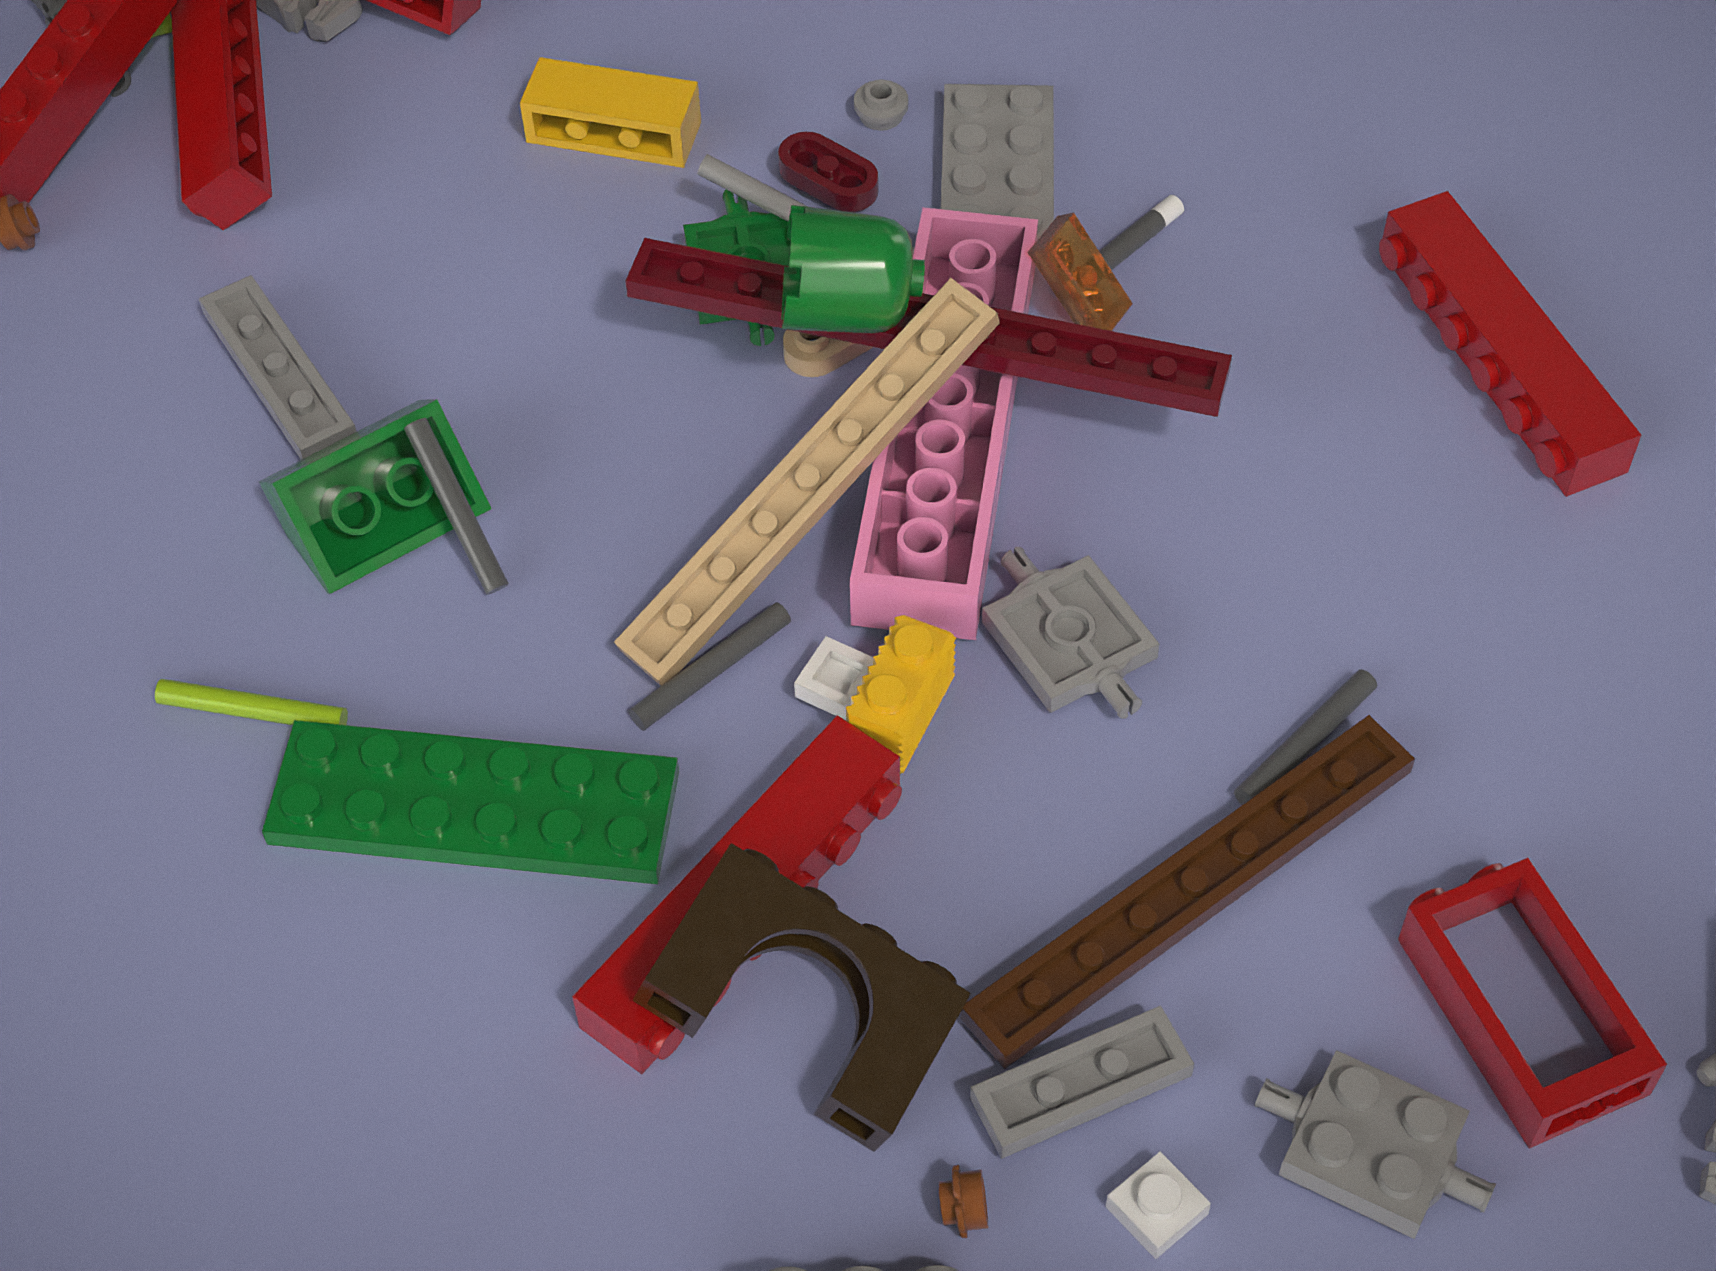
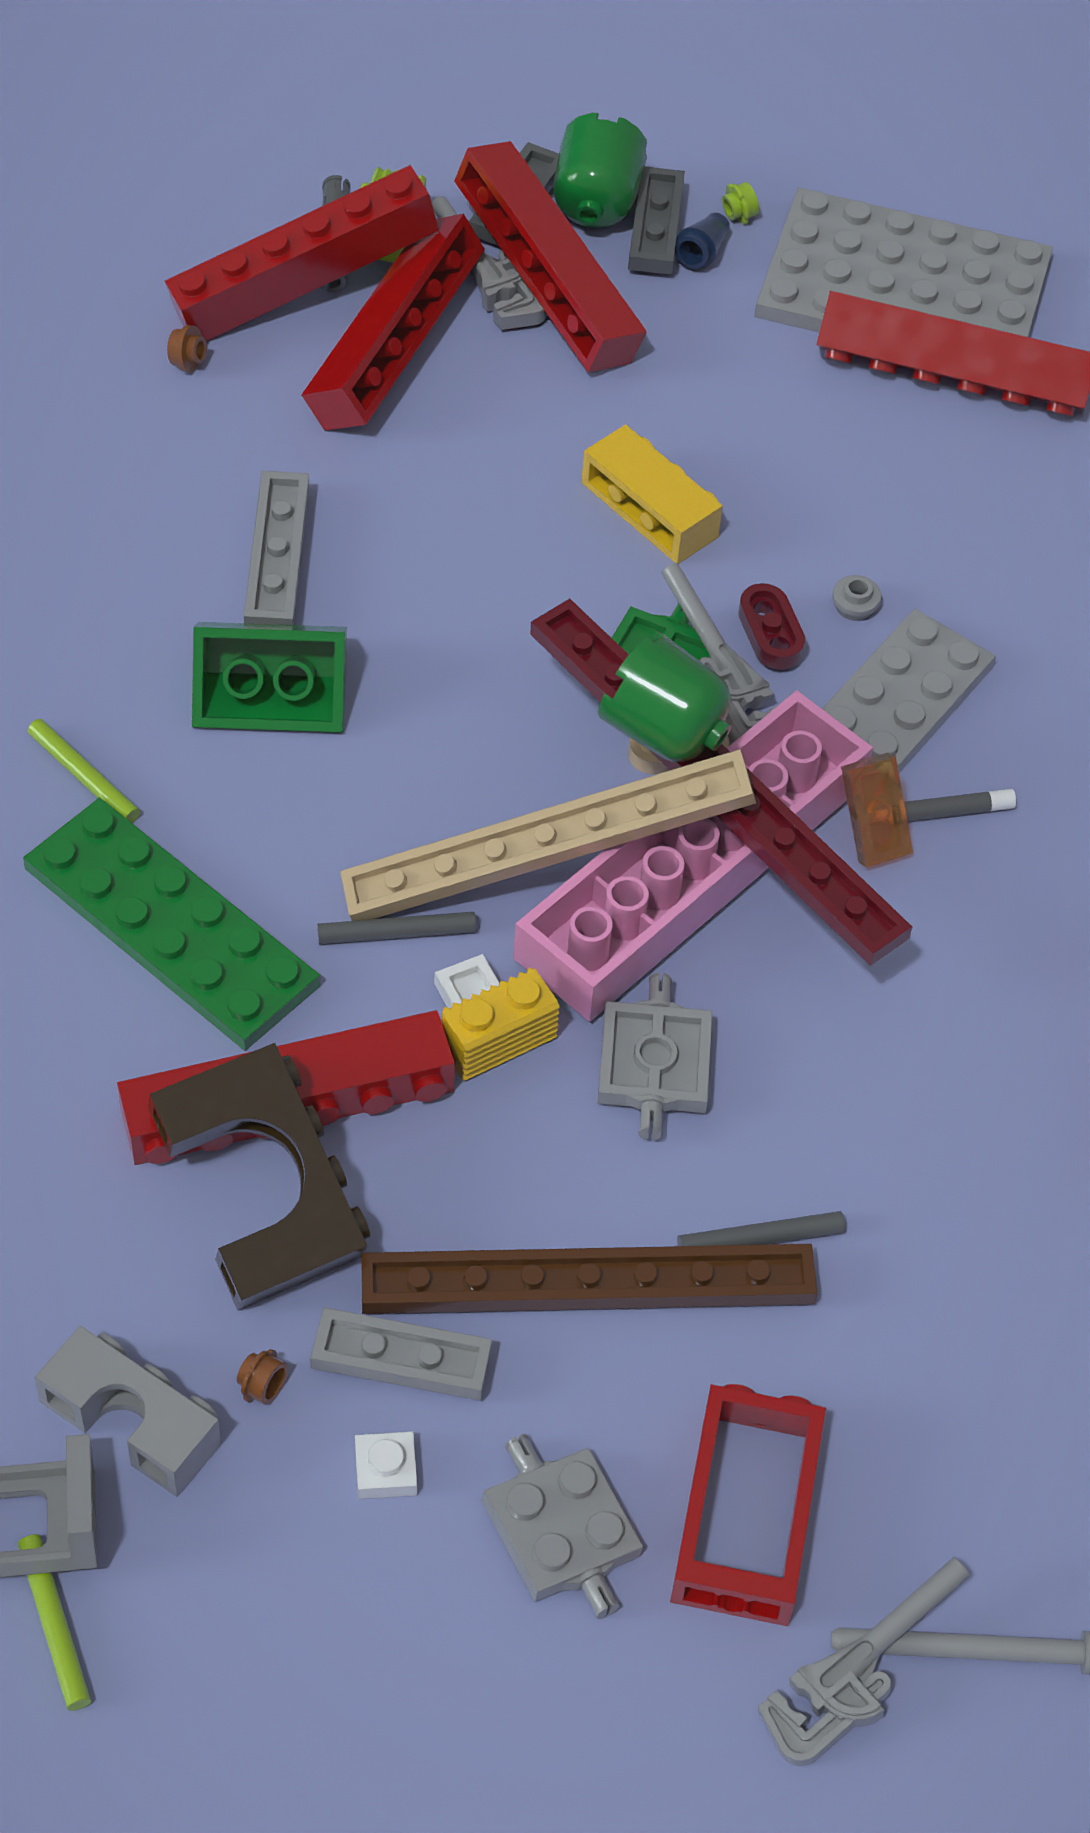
camera: 30 degrees right, 0 degrees up
dark grey bar [404,418,509,595] -> none

